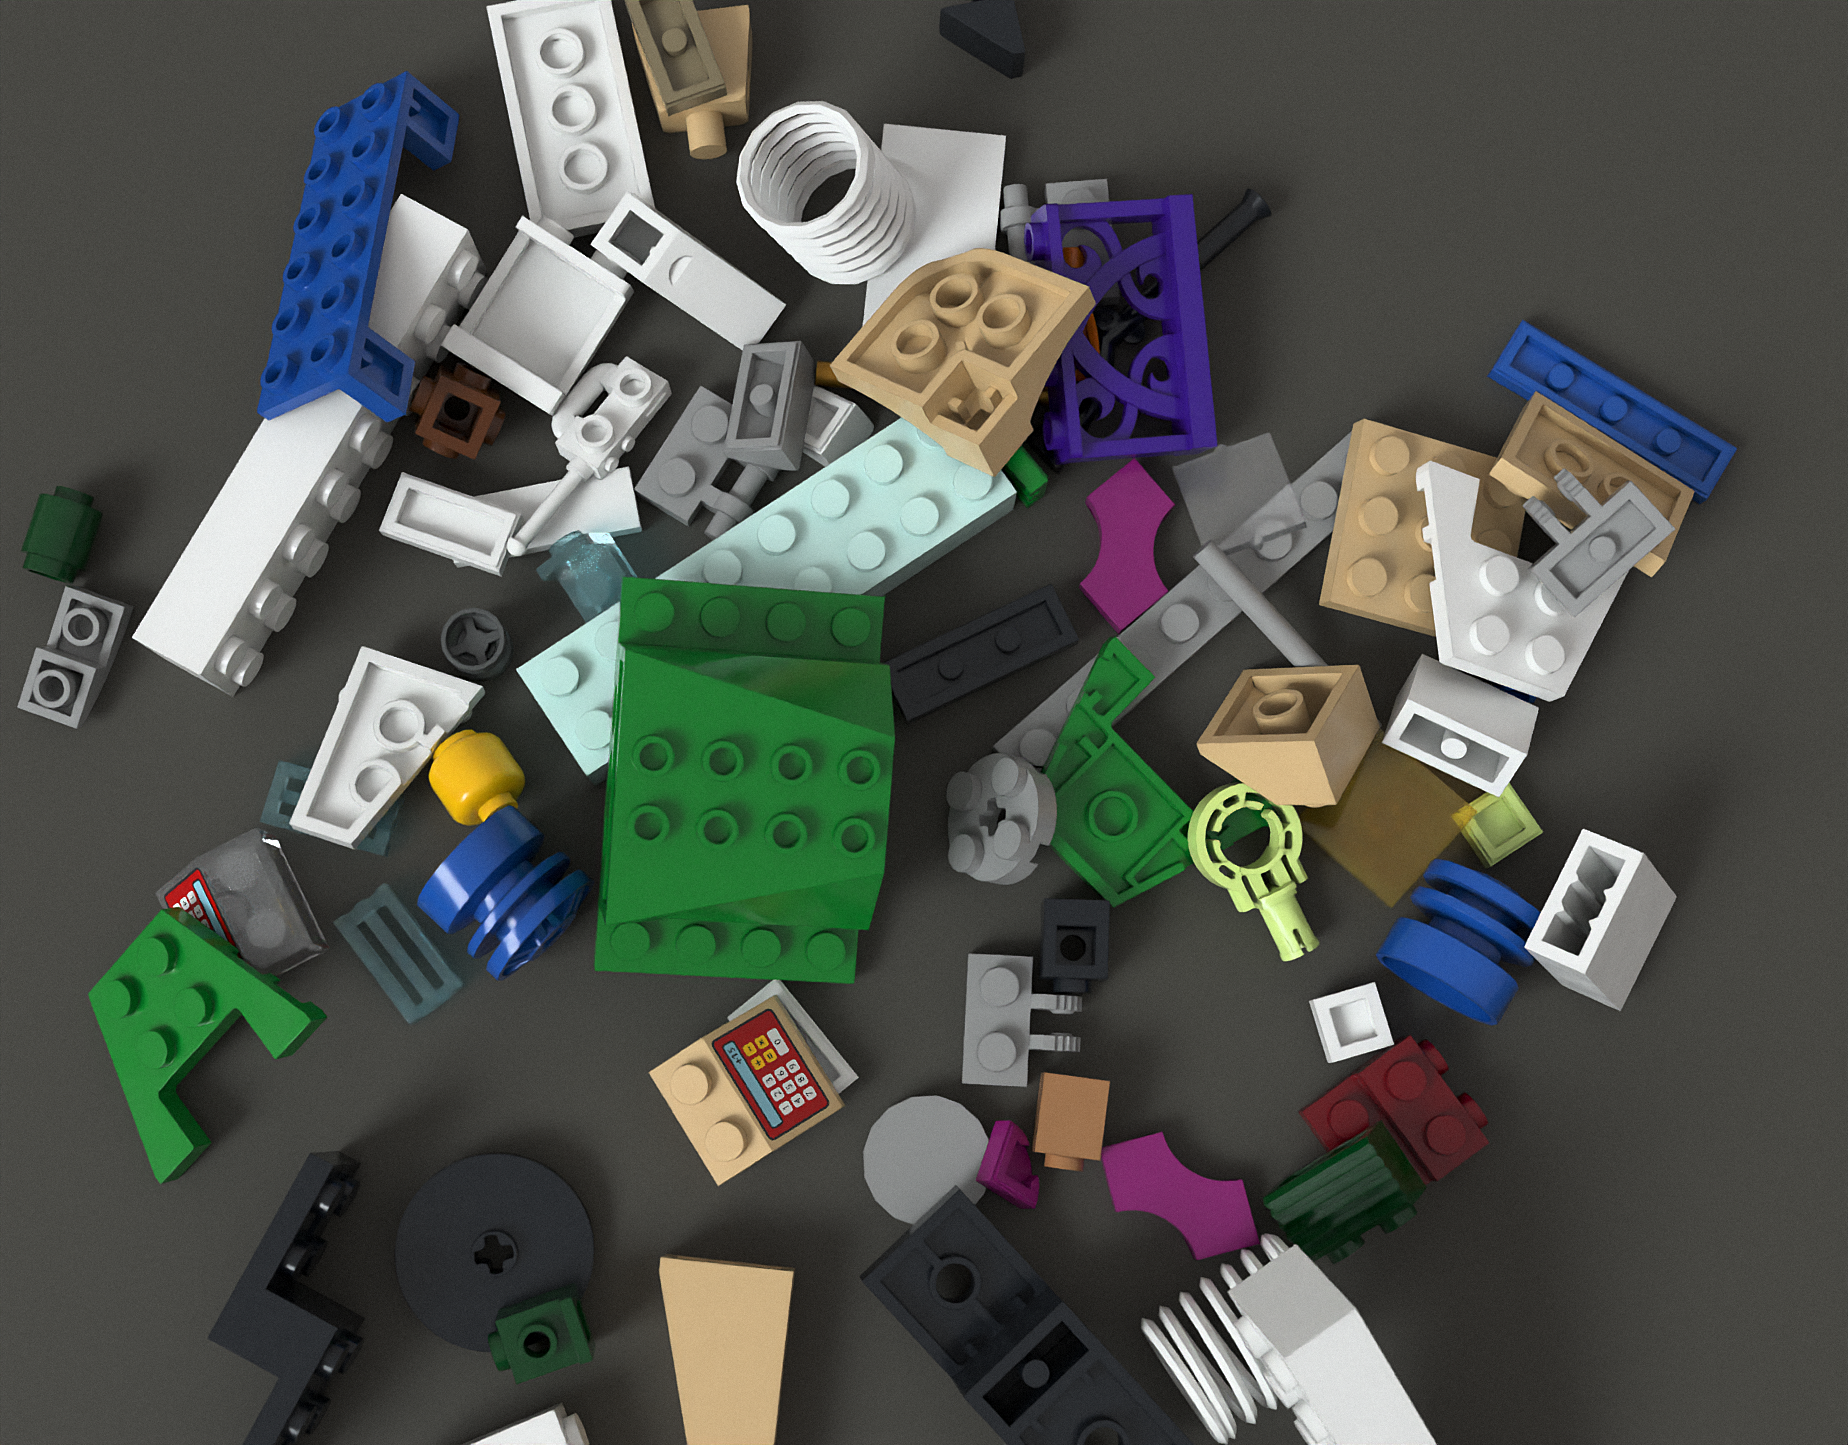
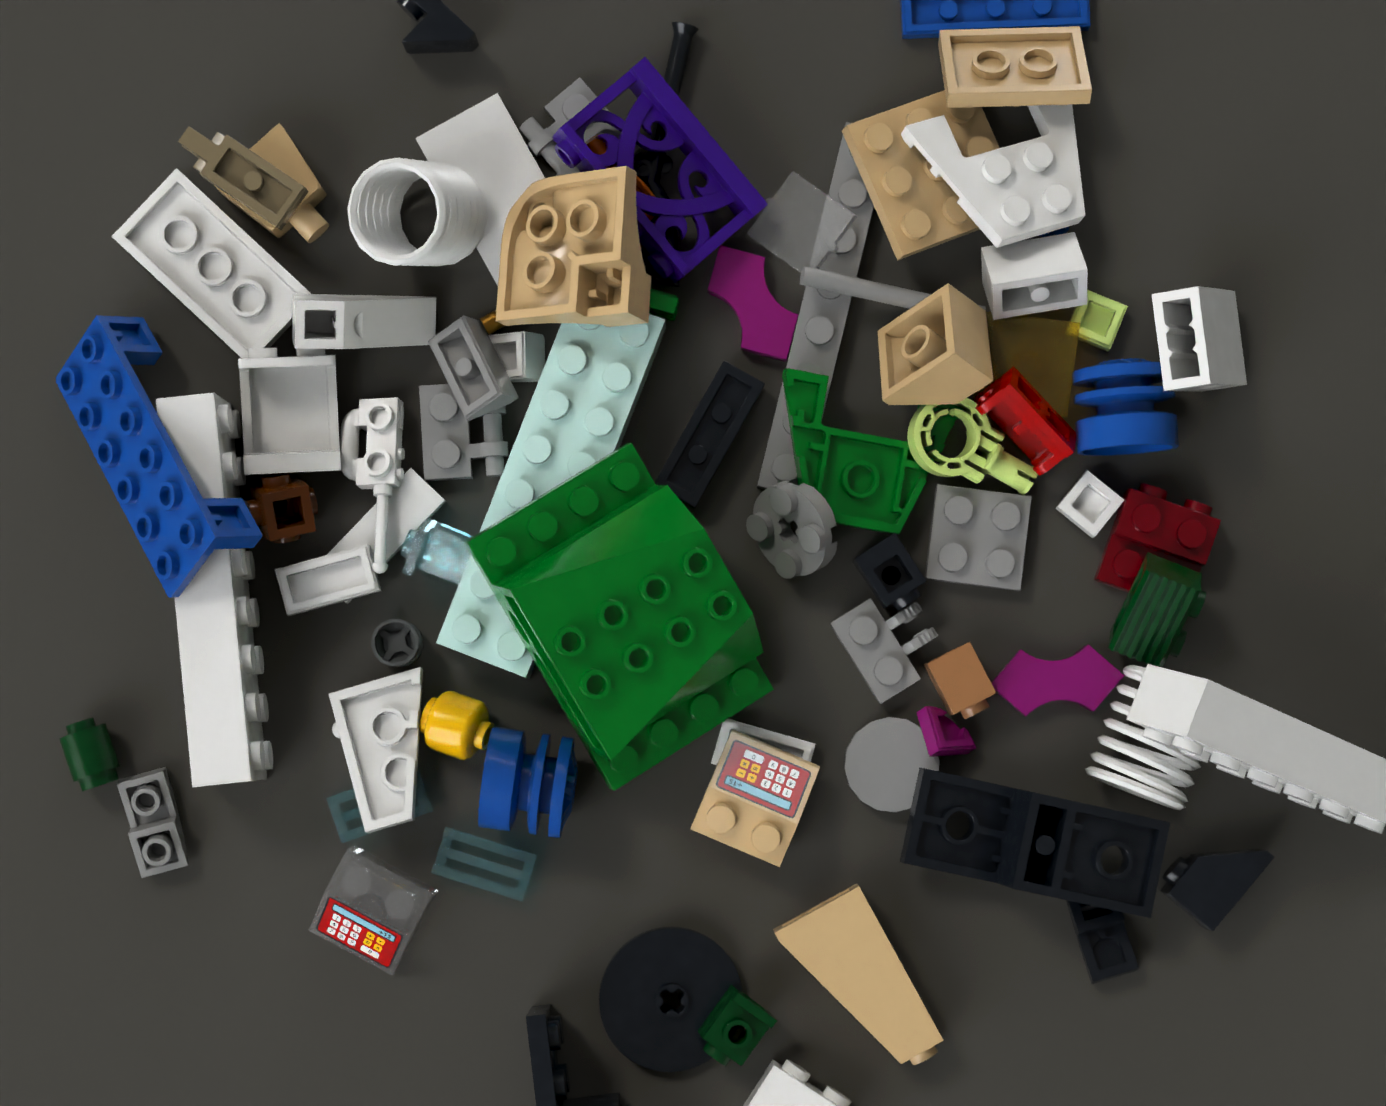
camera: 25 degrees left, 5 degrees up
green wing [88,907,328,1184] -> none
light grey hinge [1522,468,1675,617] -> none
none -> light grey plate [925,484,1032,591]
none -> red hinge [974,366,1076,476]

